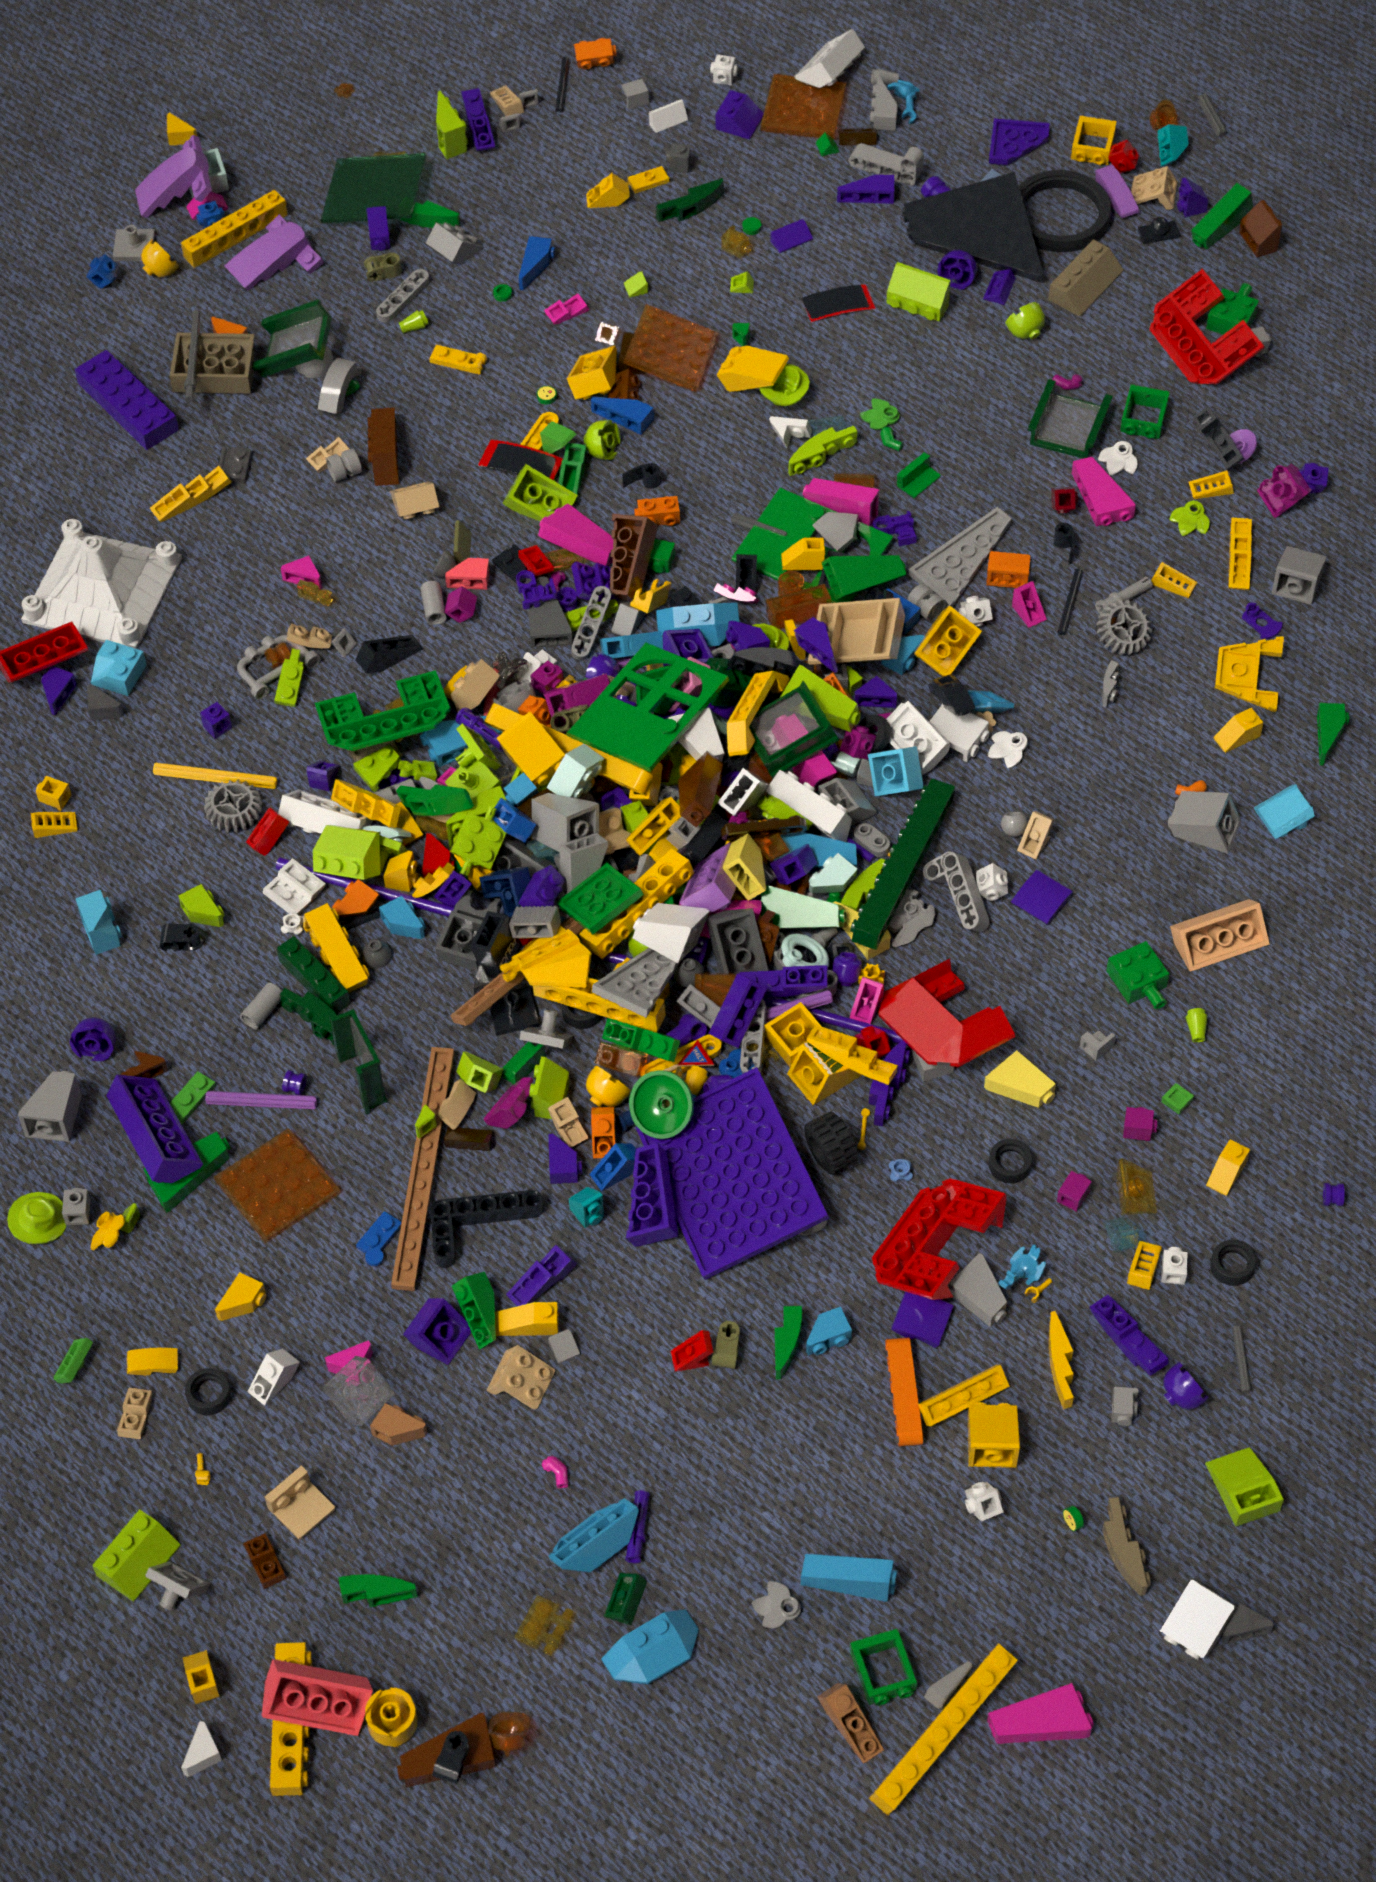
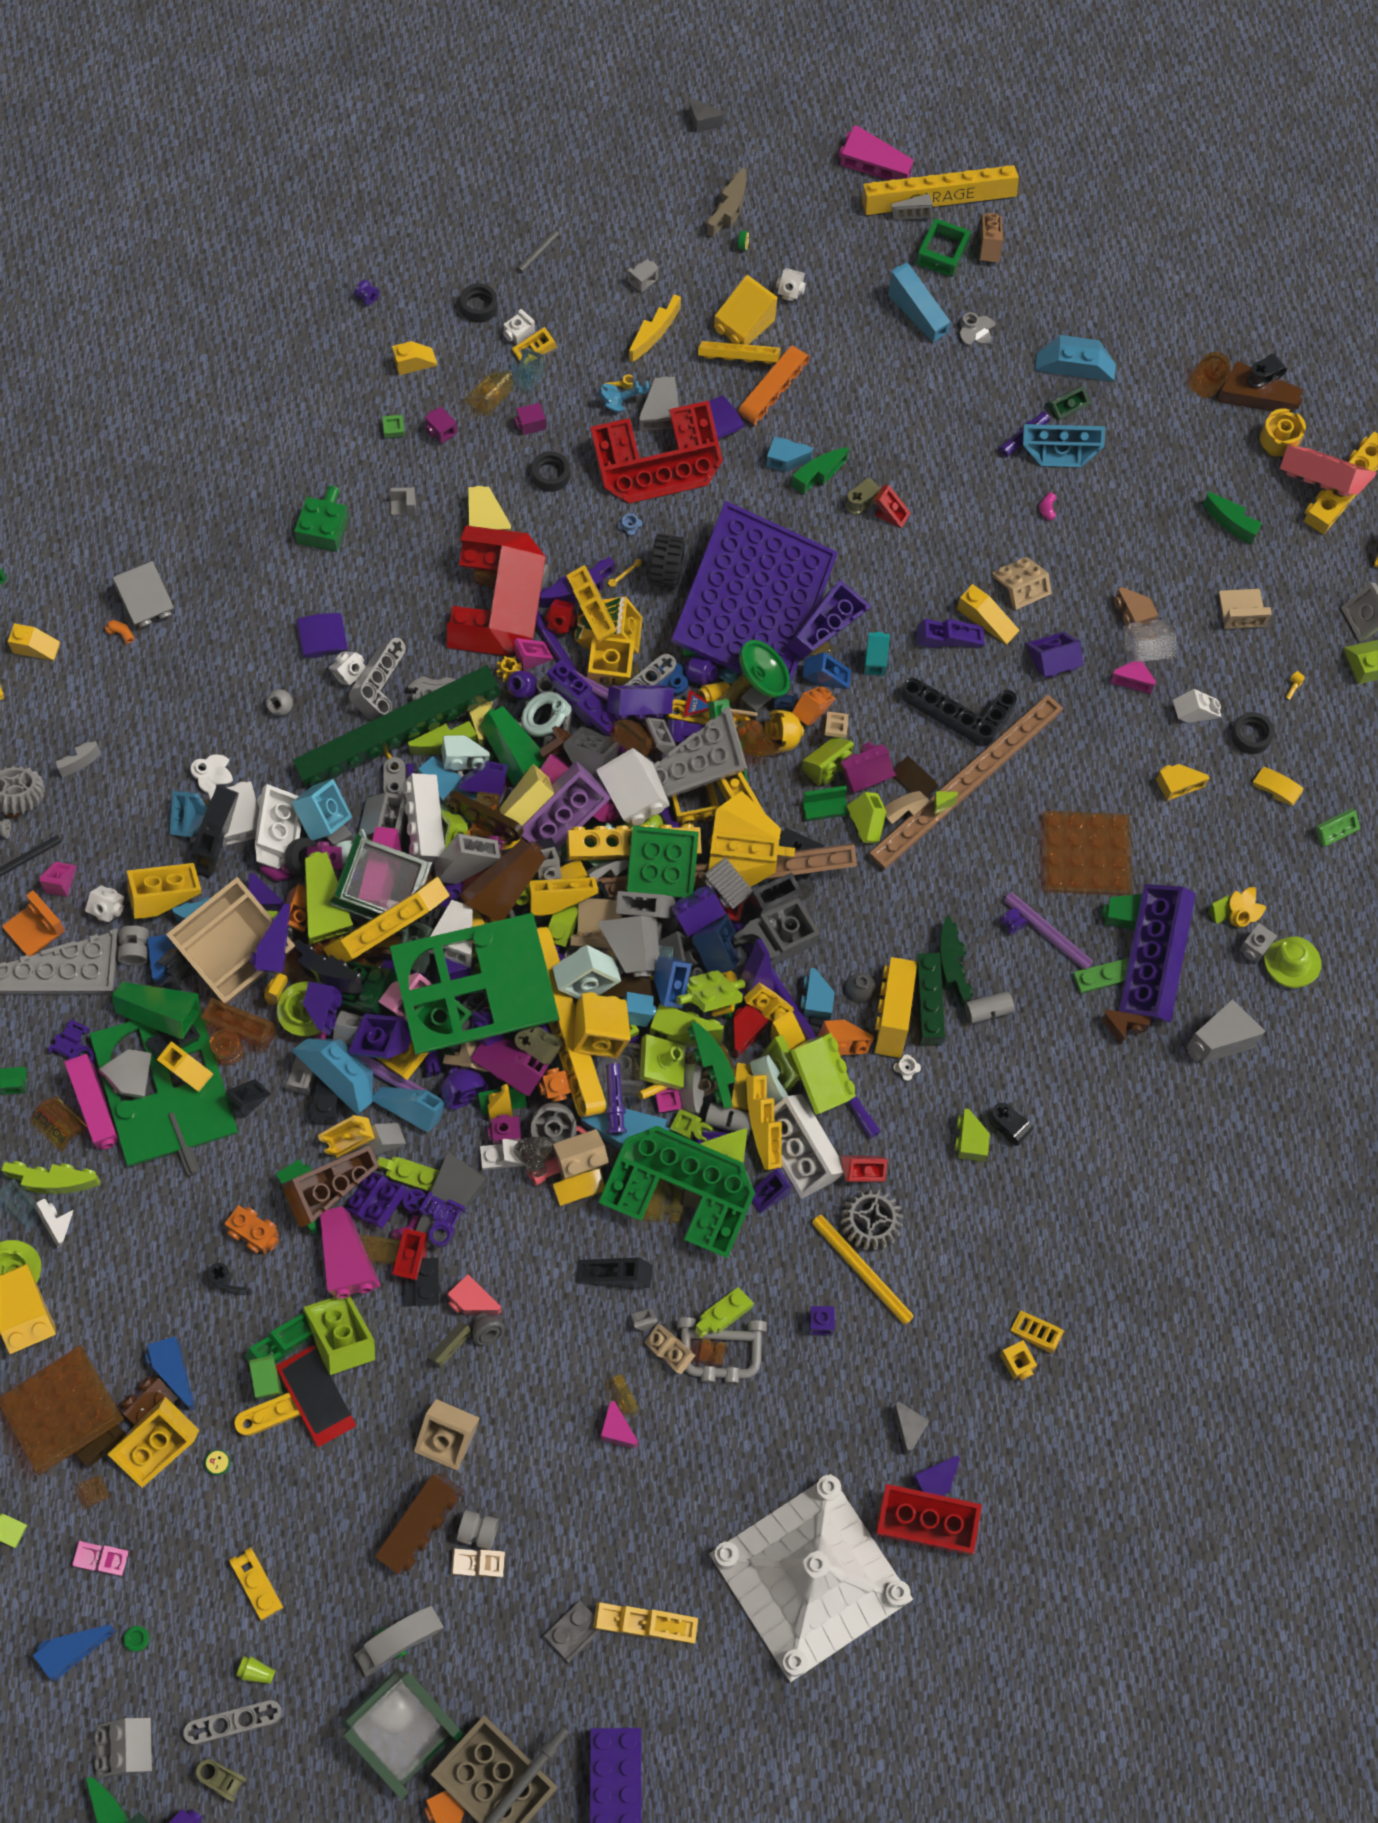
camera: 145 degrees left, 10 degrees up
dark purple cylinder [69,1017,116,1062] -> none
medium azure slope [75,890,122,955] -> none
medium azure slope [91,639,147,696] -> none
tan slope [117,1388,152,1439] -> none
reddish brown slope [243,1533,286,1589] -> none
white slope [263,858,326,915] -> none
dark green piece [329,1009,388,1115] -> none
blue hinge [356,1211,402,1266] -> none
light grey pin [420,581,447,625] -> none
magenta brick [444,586,477,623] -> none
green slope [451,1272,496,1350] -> none
lime tile [455,723,502,771] -> none
clear yellow plate [514,1595,574,1656] -> none
light grey tile [519,1010,573,1048] -> none
dark purple slope [548,1134,582,1184] -> none
light grey slope [548,1329,580,1364] -> none
light grey beam [571,586,611,660] -> none
lime cylinder [584,420,621,460] -> none
slope [714,583,759,604] -> none
tan slope [1017,811,1054,859] -> none
dark purple slope [1090,1295,1169,1376] -> none
white slope [1161,1580,1238,1660] -> none
dark purple cylinder [1163,1362,1209,1410] -> none
light nougat slope [1170,899,1270,972] -> none
lime cone [1185,1008,1208,1042] -> none
lime slope [1205,1447,1284,1527] -> none
medium azure slope [1254,784,1314,839] -> none

